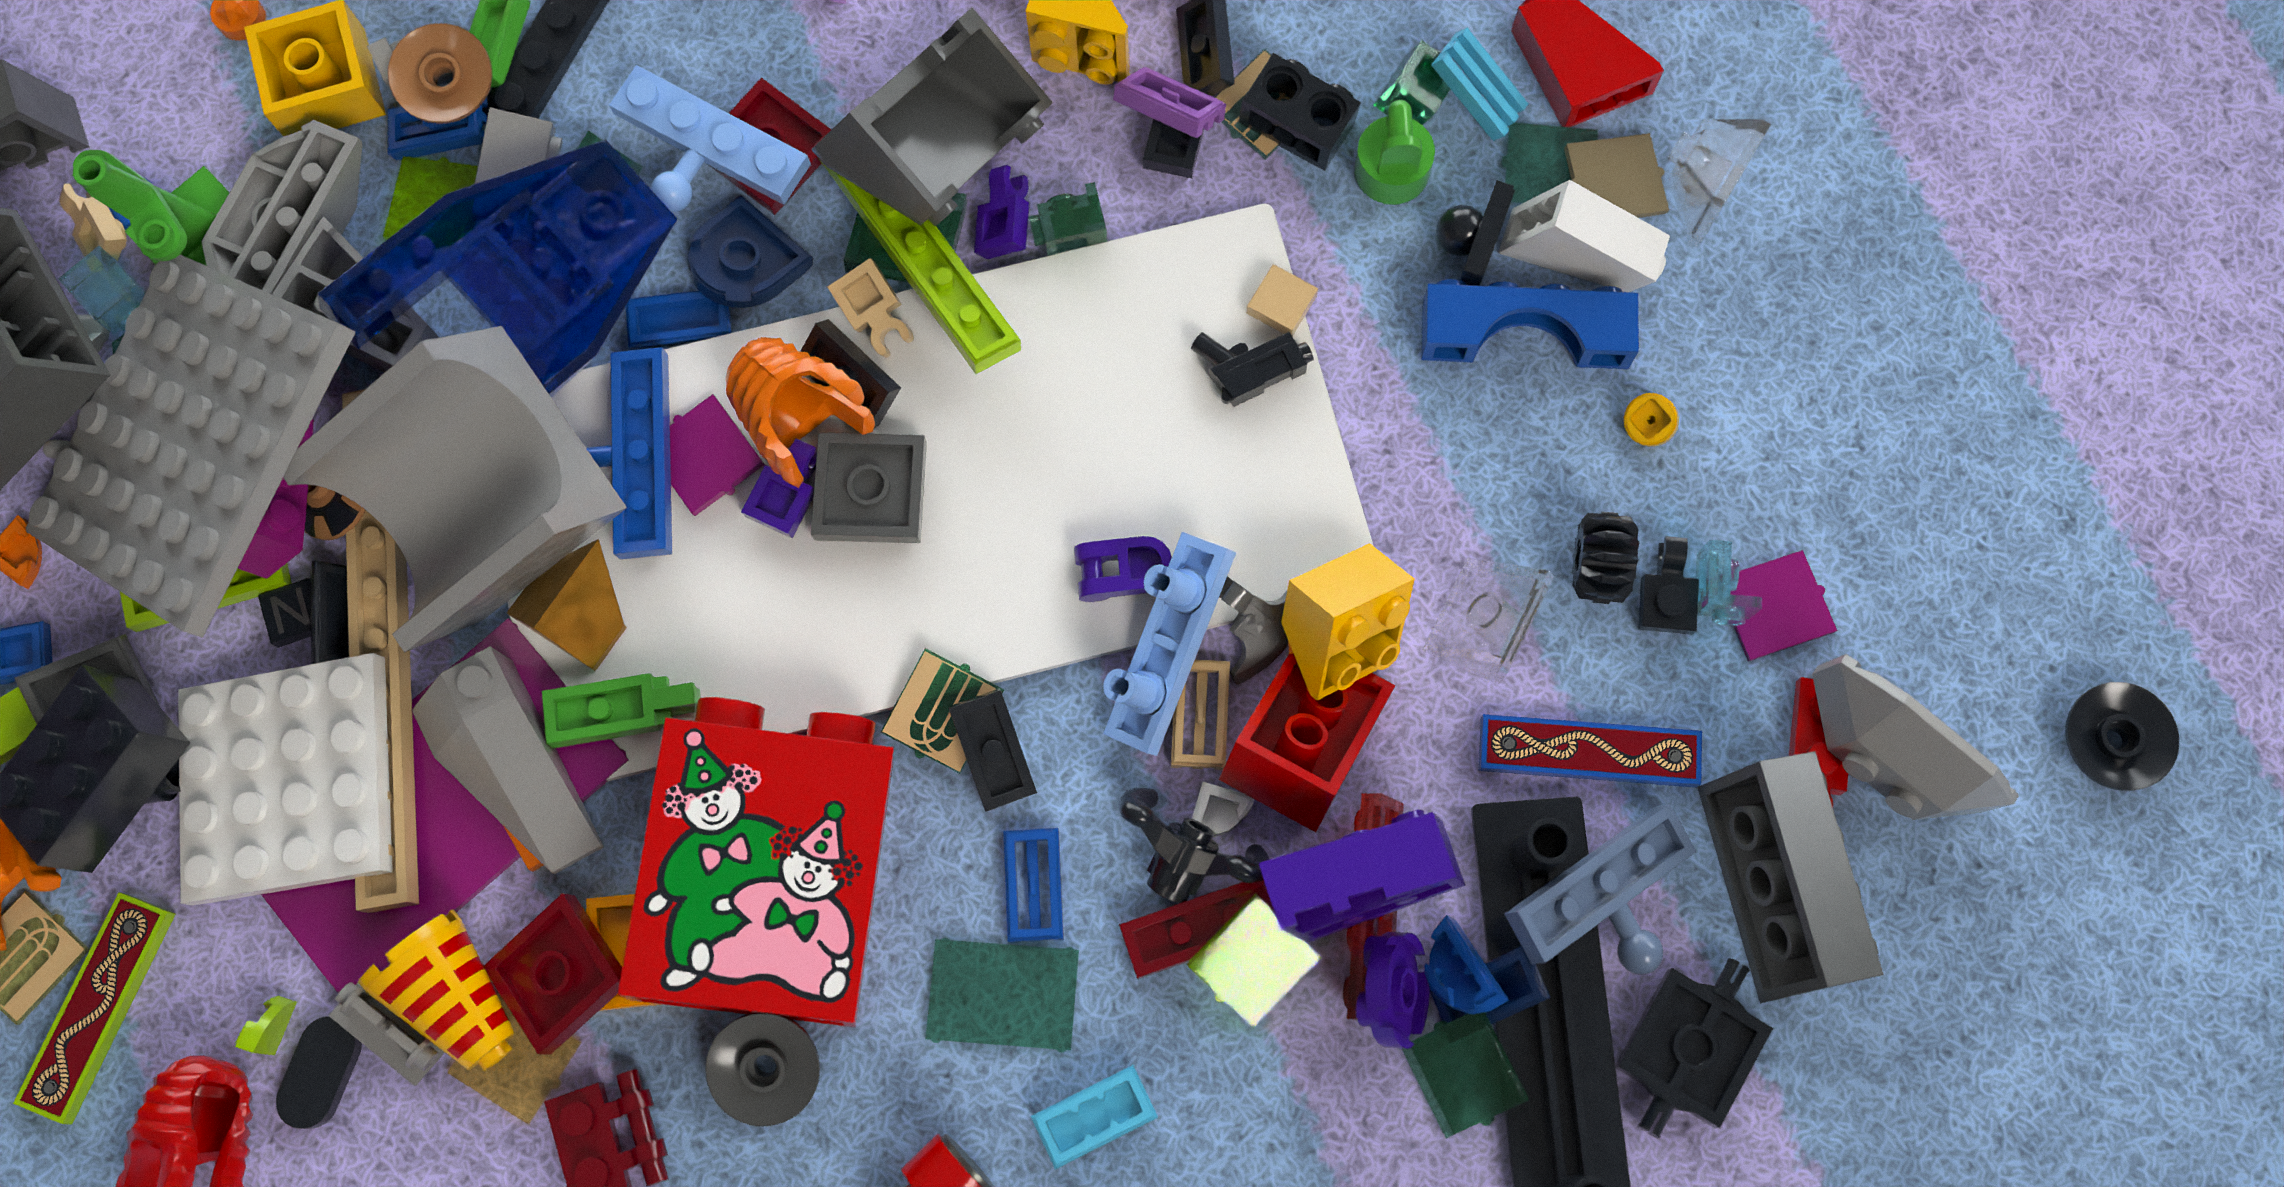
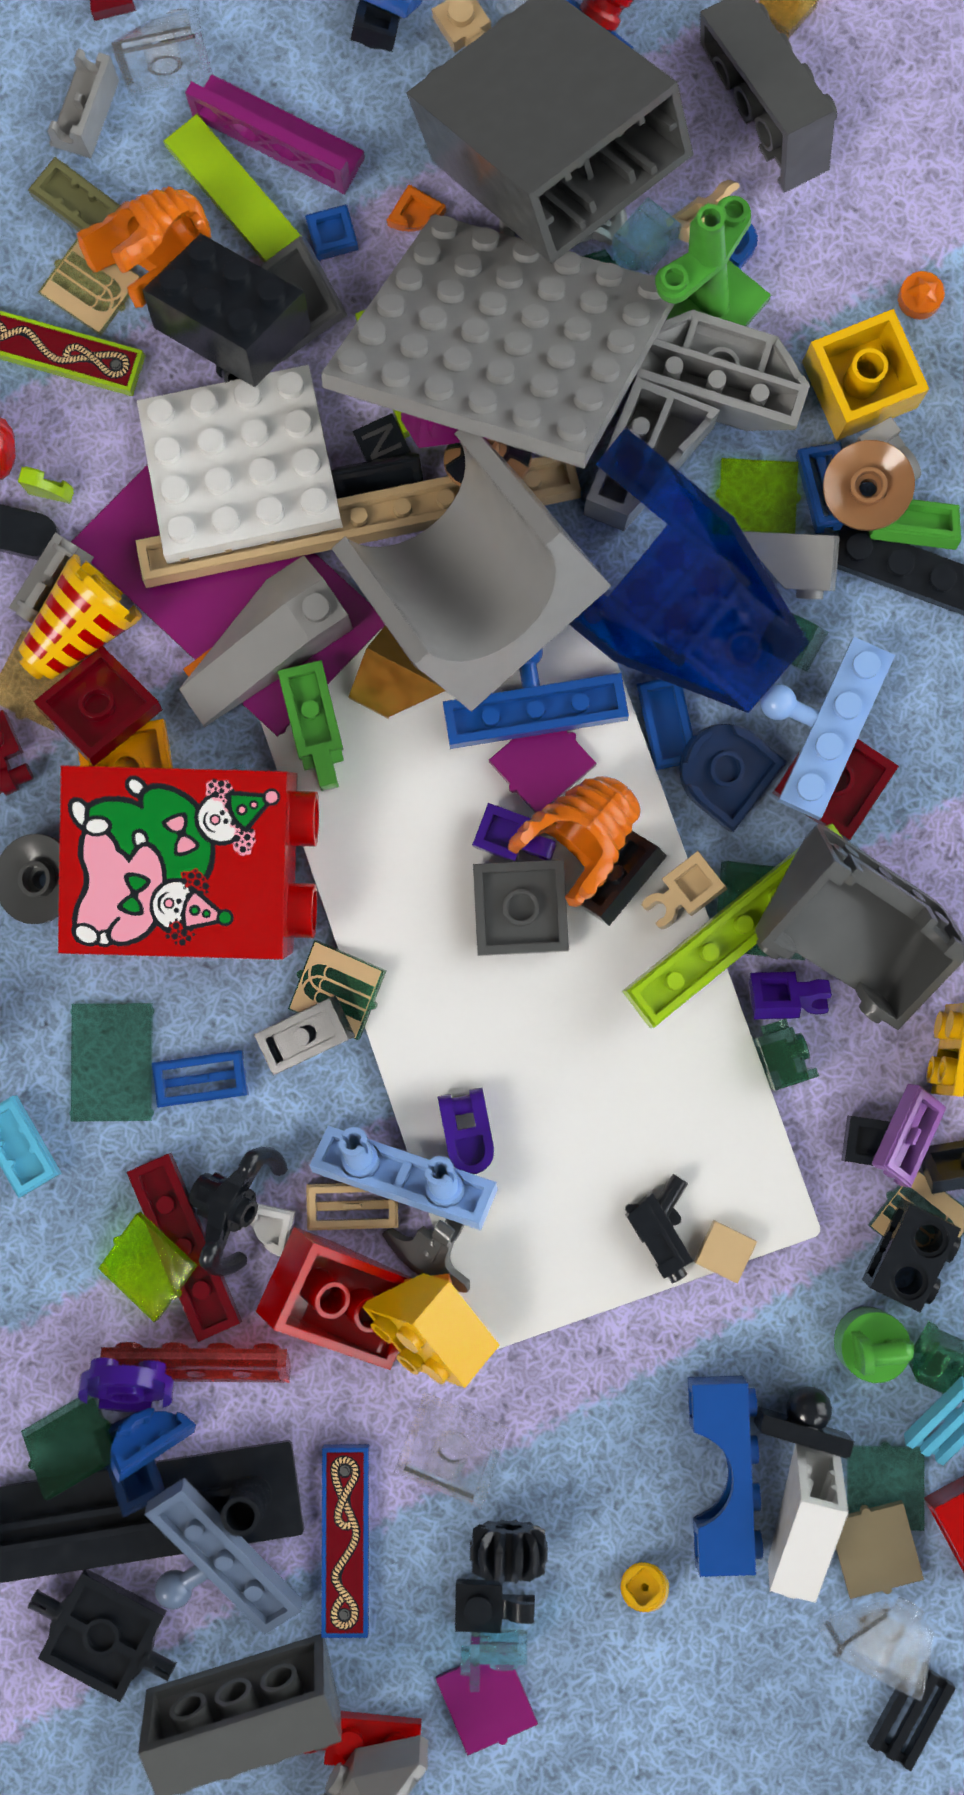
camera: 85 degrees right, 10 degrees up
dark purple wedge [1259,809,1466,943] -> none
none -> black tile [867,1658,956,1771]

